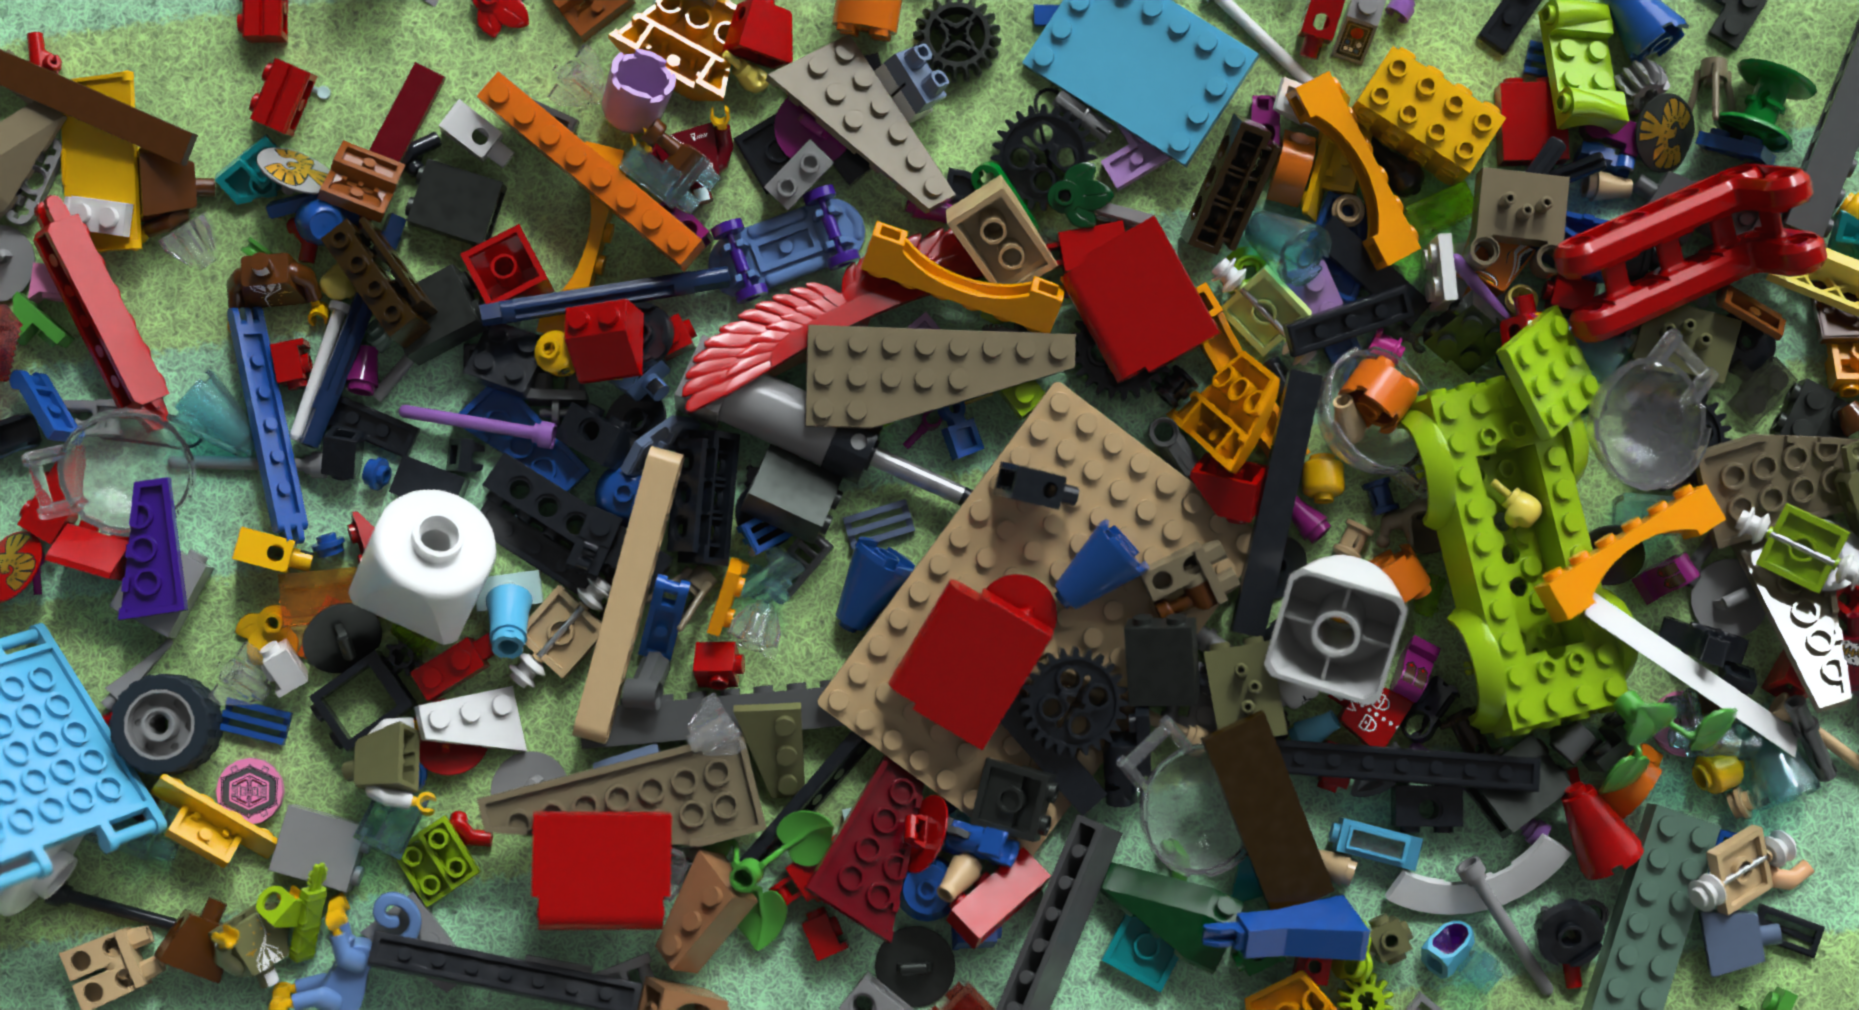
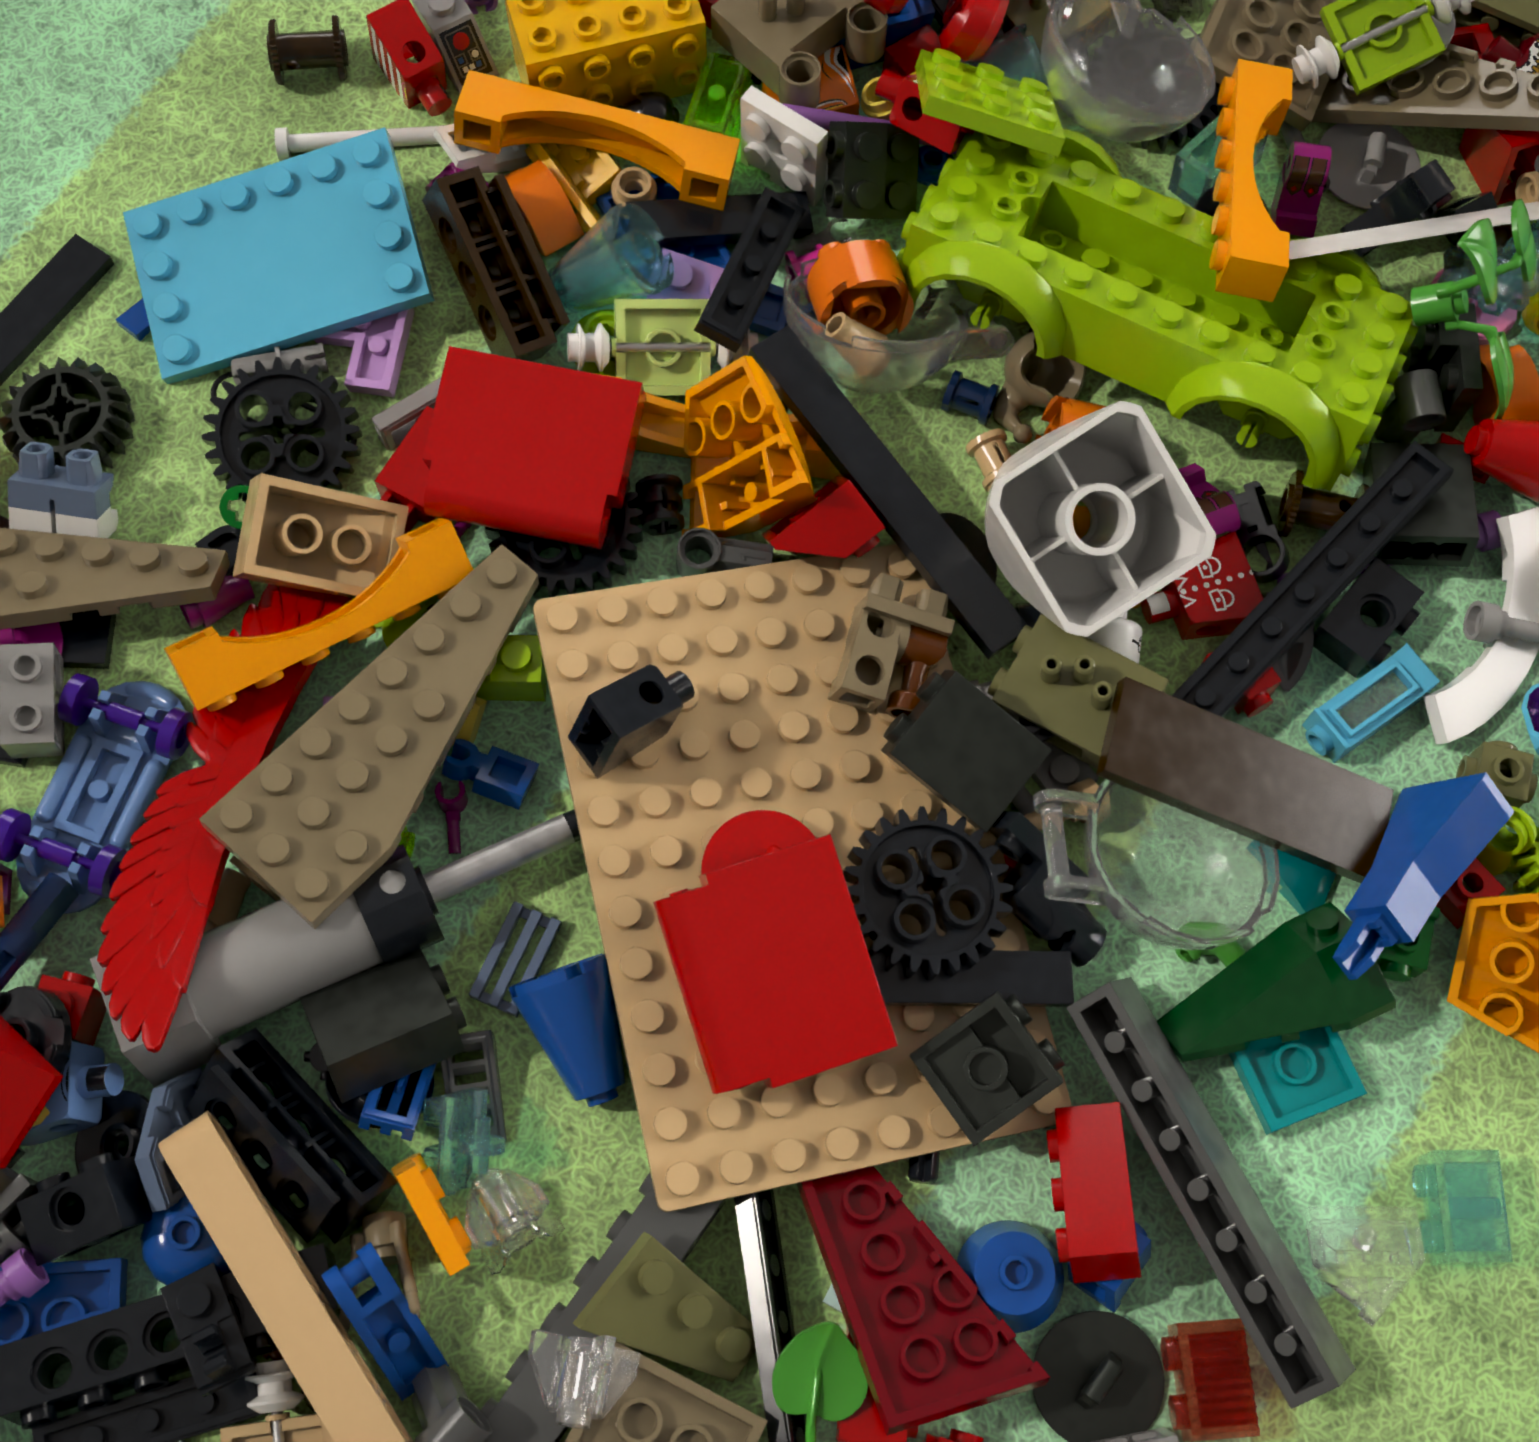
camera: 50 degrees left, 15 degrees down
red brick [693,642,745,690] -> none
red shield [904,795,948,873] -> none
tan cone [936,853,982,903] -> none
blue piece [940,817,1020,867] -> none
dark green plate [1047,162,1114,229] -> none
blue cone [1054,519,1149,610] -> none
medium azure cone [1288,710,1341,742] -> none
magenta cone [1291,496,1332,544] -> none
yellow head [1301,453,1345,504] -> none
tan cone [1319,849,1359,886] -> none
light yellow piece [1490,478,1542,528] -> none

